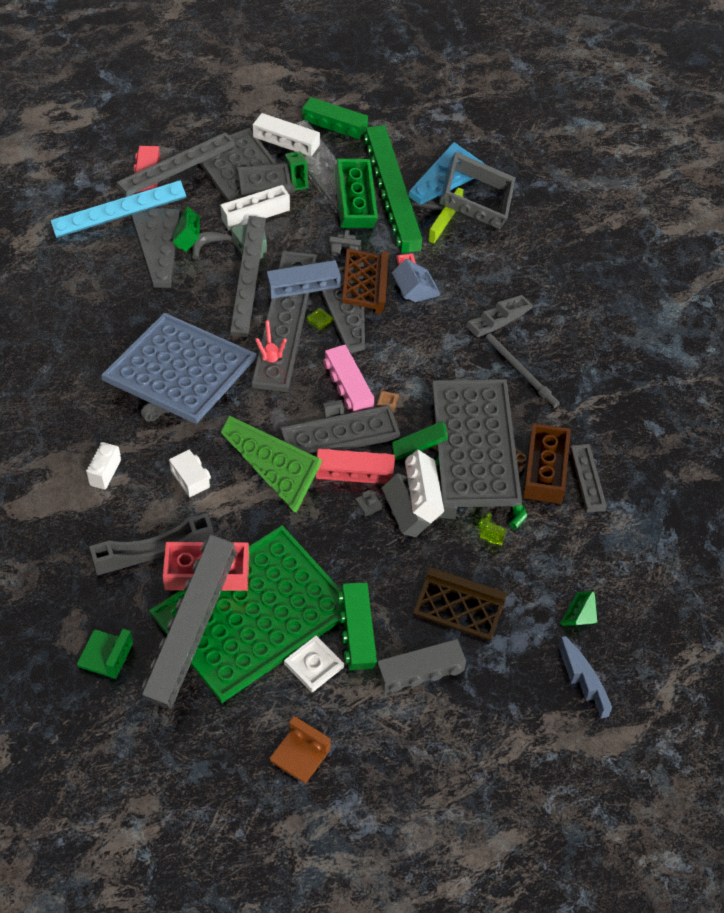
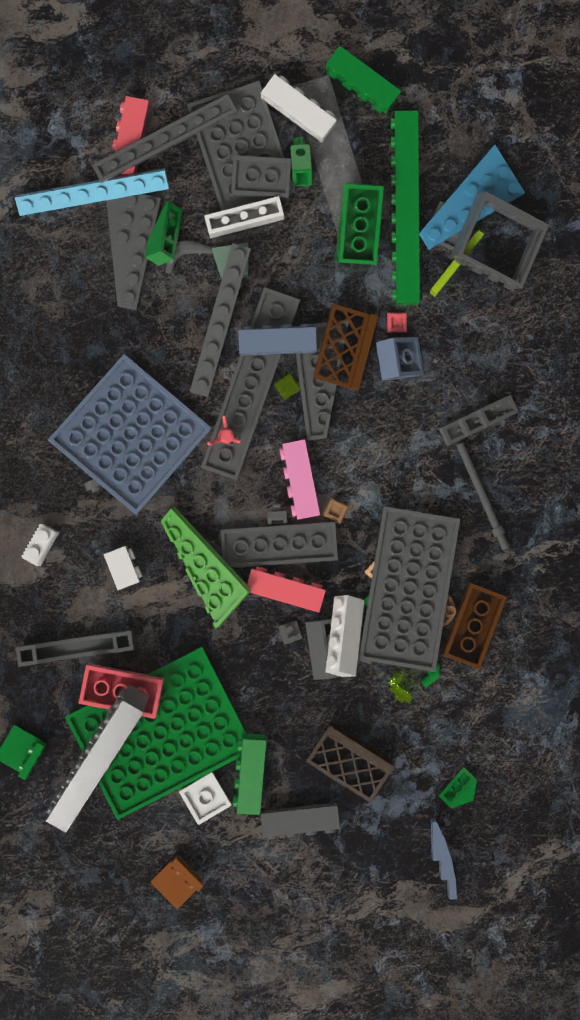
camera: 15 degrees right, 35 degrees up
dark grey hips [330,230,361,259] -> none
green tile [392,421,448,461] -> none
dark grey plate [570,444,607,513] -> none

